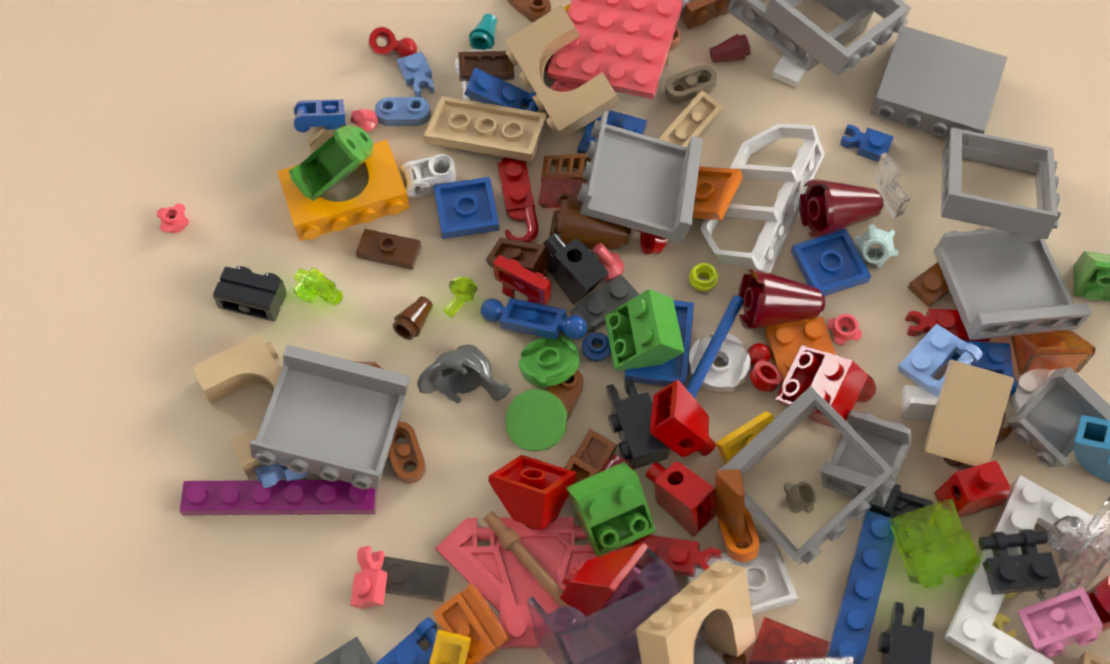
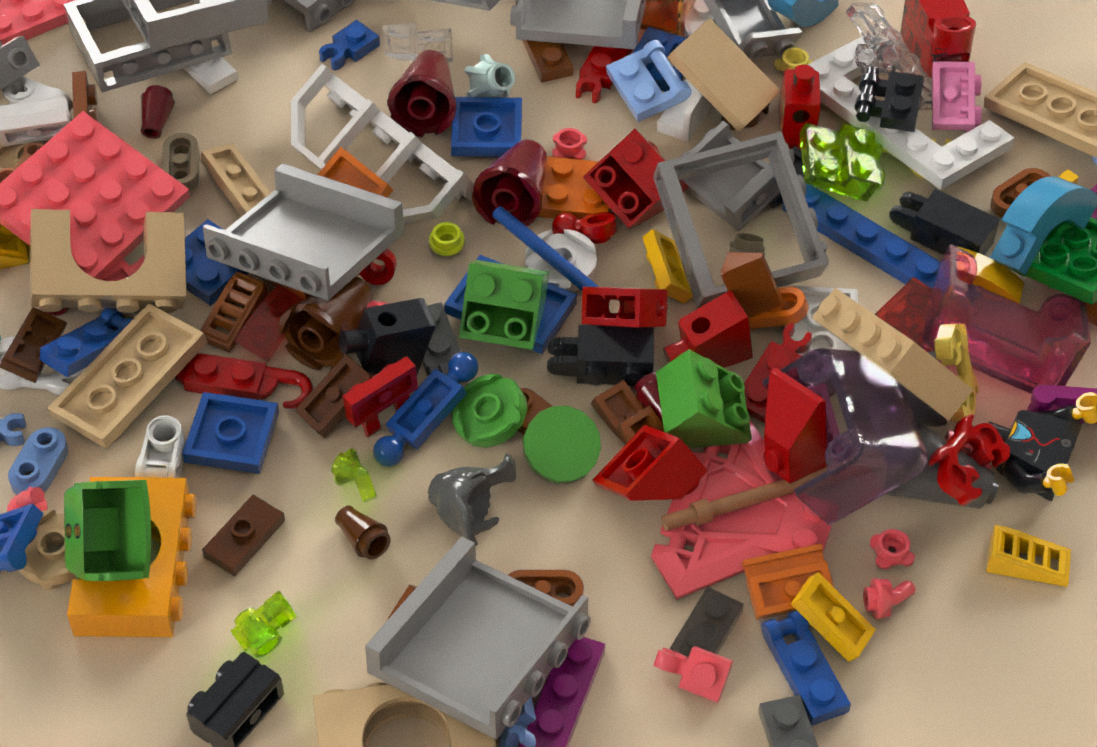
camera: 70 degrees left, 10 degrees down
blue plate [582,332,611,362] -> none
none -> light yellow plate [774,47,813,72]

